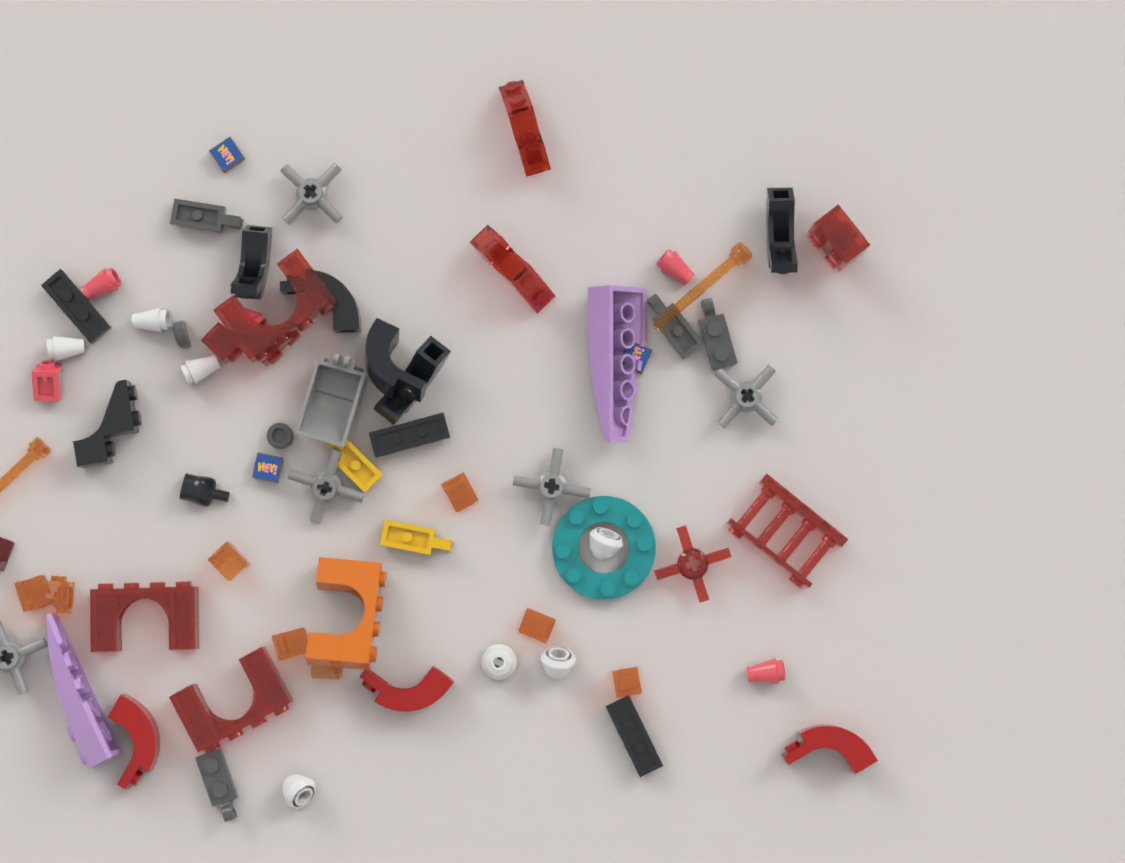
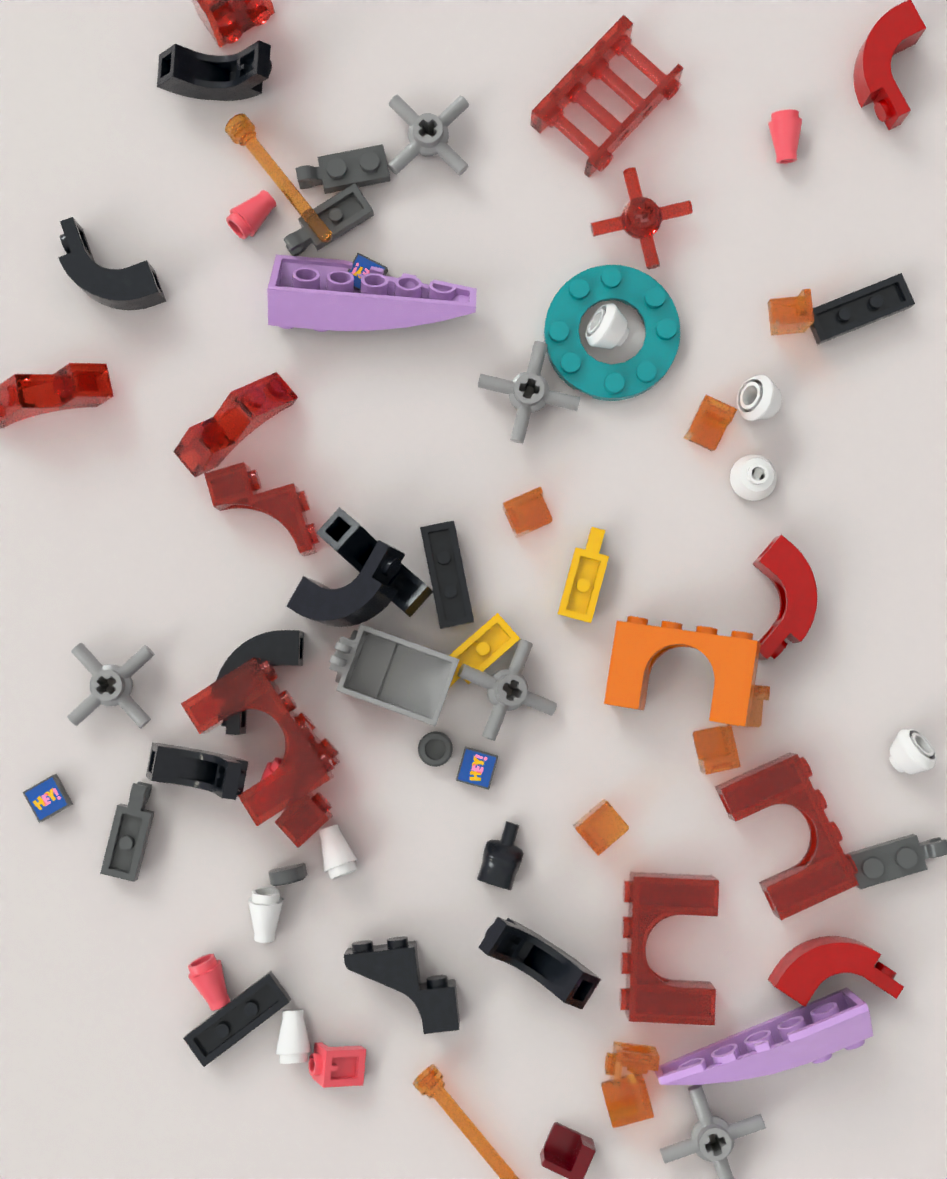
camera: 85 degrees left, 0 degrees up
none -> black arch [58,217,166,310]
none -> clear red arch [204,462,320,556]
none -> black arch [478,917,601,1009]

